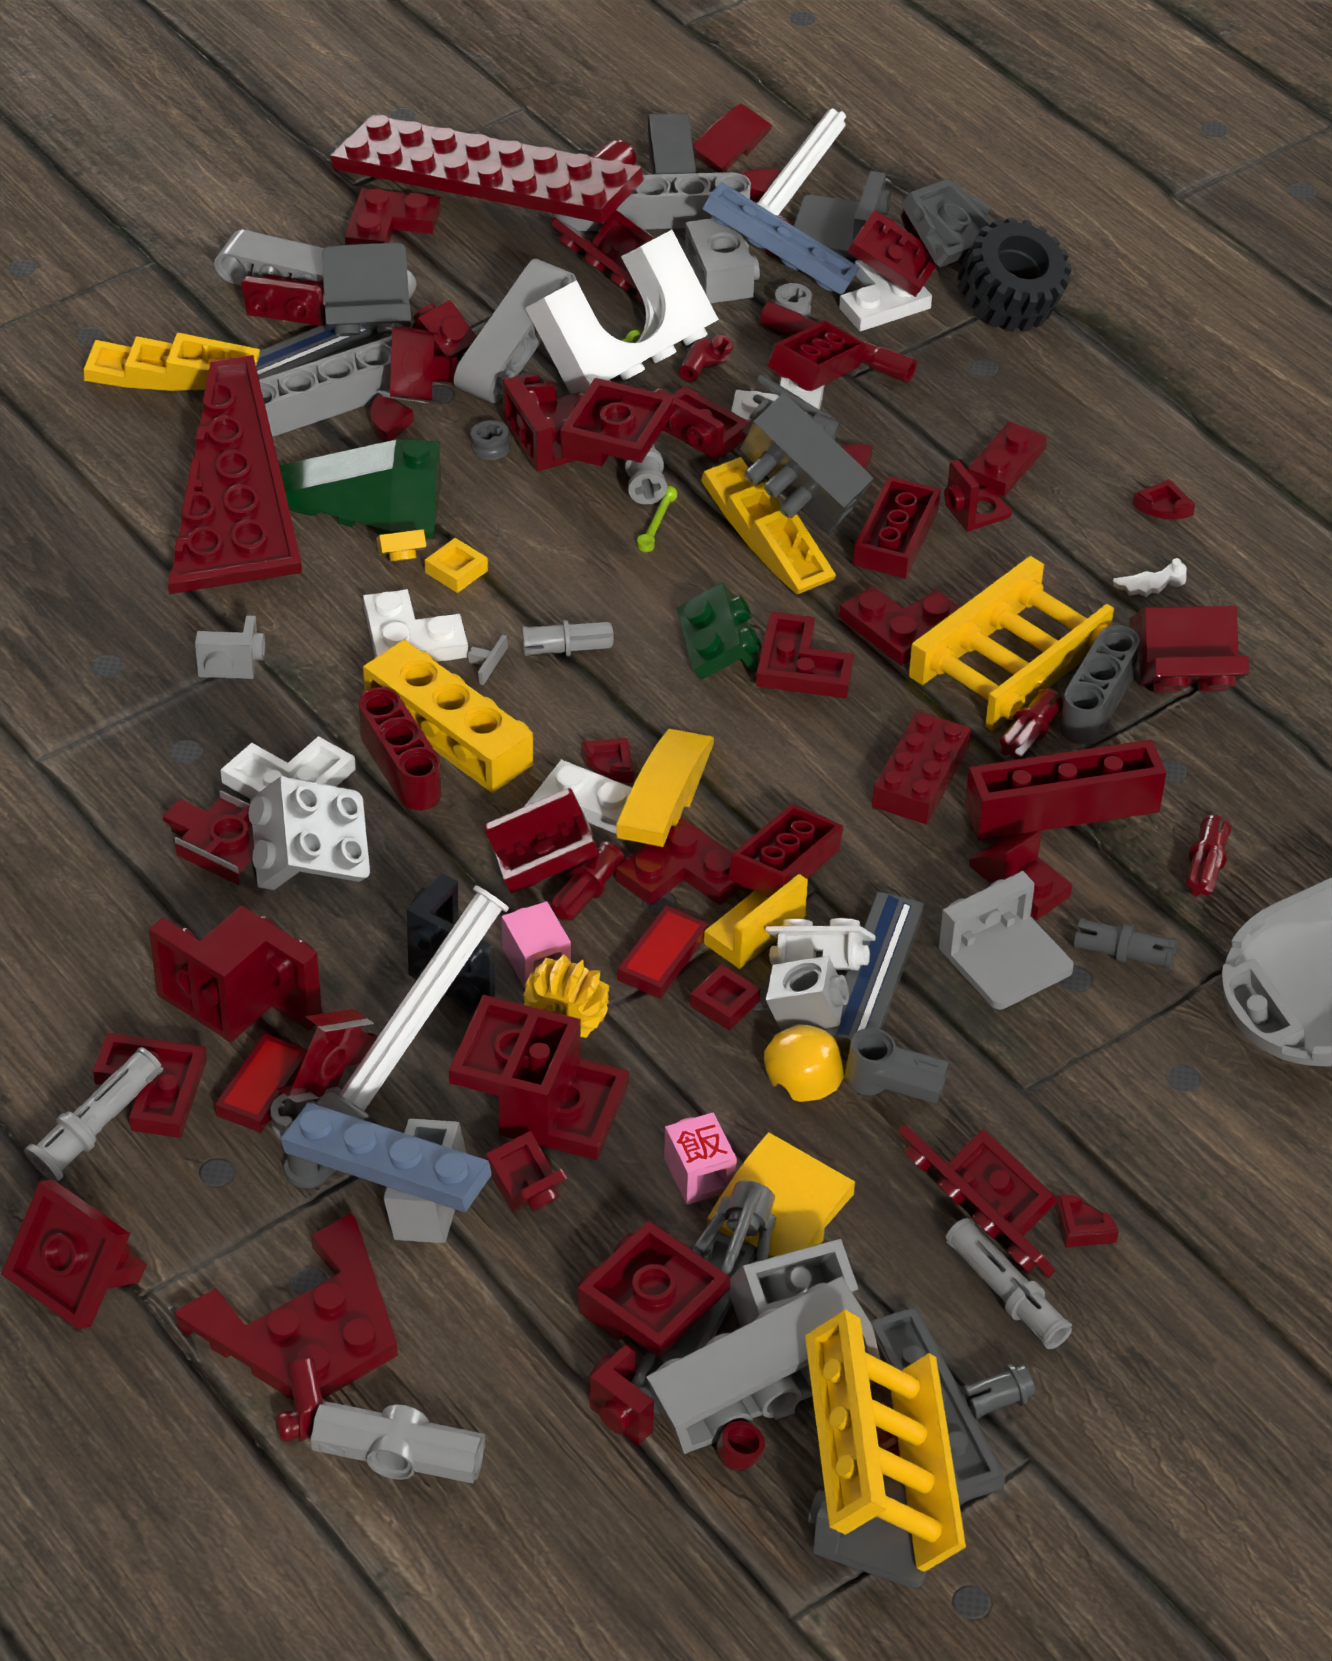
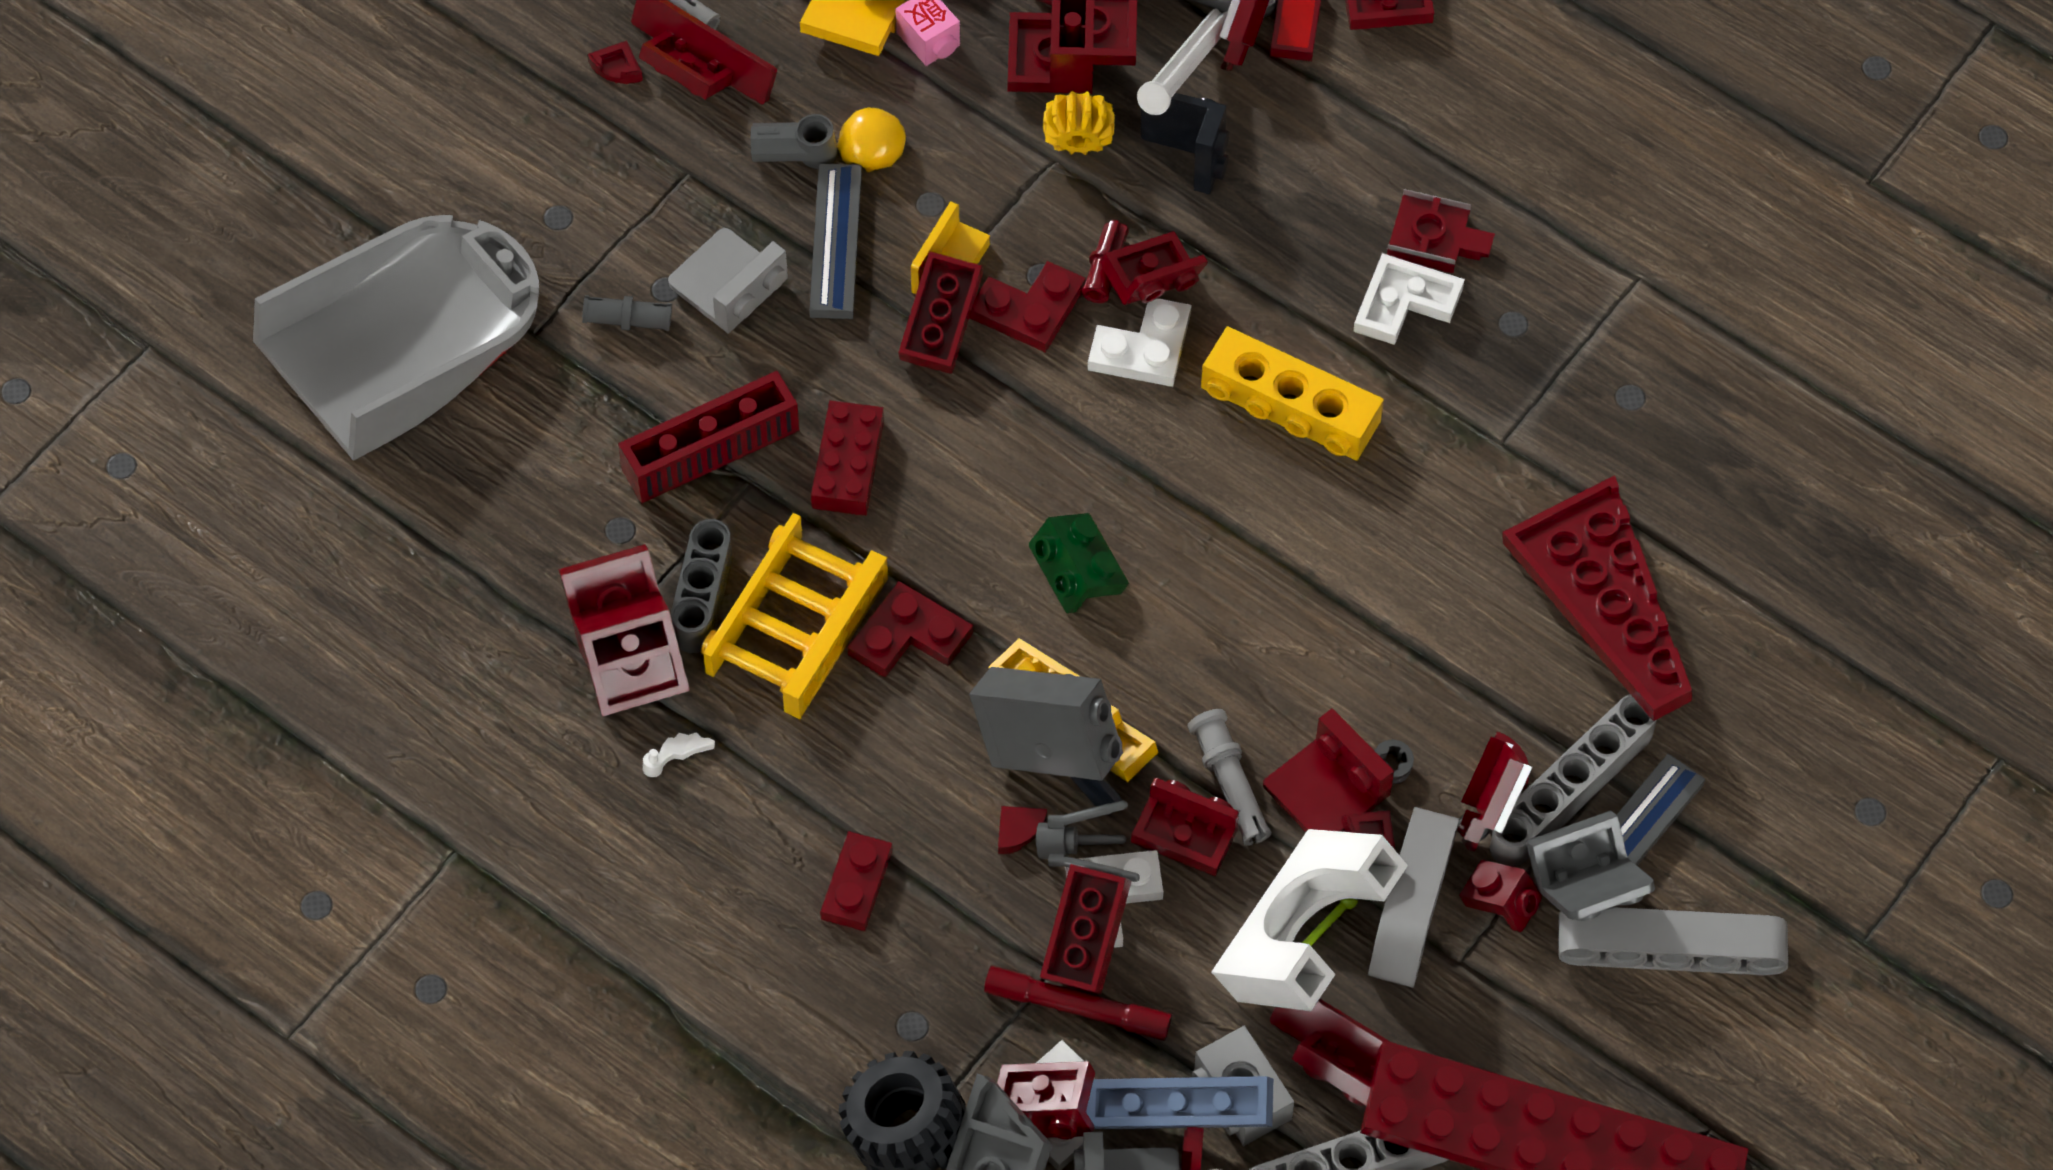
camera: 165 degrees right, 15 degrees up
yellow slope [84,333,260,391] -> none
dark red bracket [149,905,322,1043] -> none
light grey bracket [195,616,265,679] -> none
dark red bracket [241,274,326,326] -> none
light grey bracket [249,776,370,890] -> none
dark green wedge [279,439,441,539] -> none
dark red plate [345,188,441,245] -> none
dark red beam [359,687,441,811] -> none
white plate [363,589,468,662] -> none
yellow plate [376,529,426,562] -> none
yellow tile [425,538,488,593] -> none
light grey piece [468,634,508,685] -> none
bright pink brick [501,901,571,986] -> none
light grey axle [522,620,614,656] -> none
dark red plate [557,378,675,467] -> none
dark red tile [581,738,634,783] -> none
yellow slope [616,729,714,847] -> none
tile [617,905,709,999] -> none
lime hinge [637,486,678,552] -> none
dark red arm [678,334,733,382] -> none
dark red plate [690,964,761,1031] -> none
dark red plate [756,611,854,699] -> none
white hinge [766,918,875,970] -> none
light grey brick [766,956,849,1032] -> none
light grey bush [775,283,812,318] -> none
dark red piece [853,476,941,579] -> none
dark red bracket [944,459,1012,532] -> none
dark red slope [969,831,1073,920] -> none
dark red axle [999,688,1063,759] -> none
dark red tile [1133,479,1195,519] -> none
dark red axle [1186,815,1231,897] -> none

